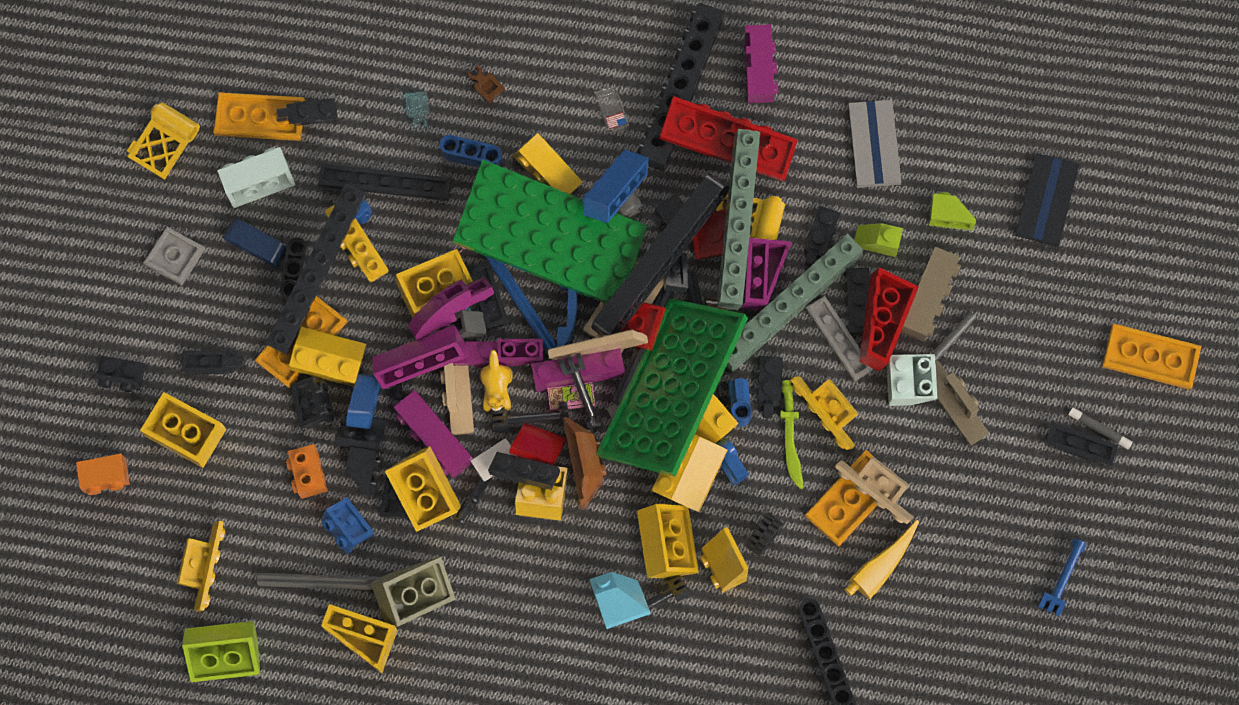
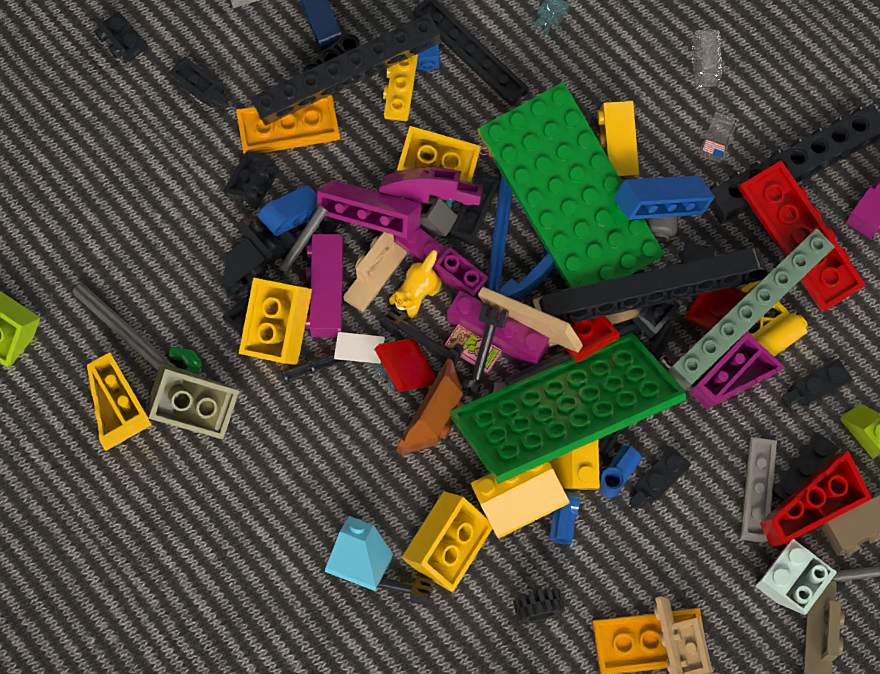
camera: 35 degrees right, 5 degrees down
orange brick [76,454,130,495] -> none
yellow brick [140,392,226,468] -> none
yellow bracket [177,520,225,612] -> none
orange brick [286,444,328,499] -> none
yellow slope [289,327,366,387] -> none
blue bracket [321,497,374,554] -> none
blue beam [440,135,503,168] -> none
reddish brown plate [468,65,505,104] -> none
black plate [488,452,560,490] -> none
yellow slope [515,467,568,521] -> none
yellow slope [700,527,748,593] -> none
sand green brick [726,234,863,374] -> none
lime sword [780,380,804,489] -> none
yellow bracket [790,376,858,450] -> none
none -> green arm [169,347,202,374]
none -> dark grey bar [279,205,328,273]
none -> clear brick [692,30,722,87]

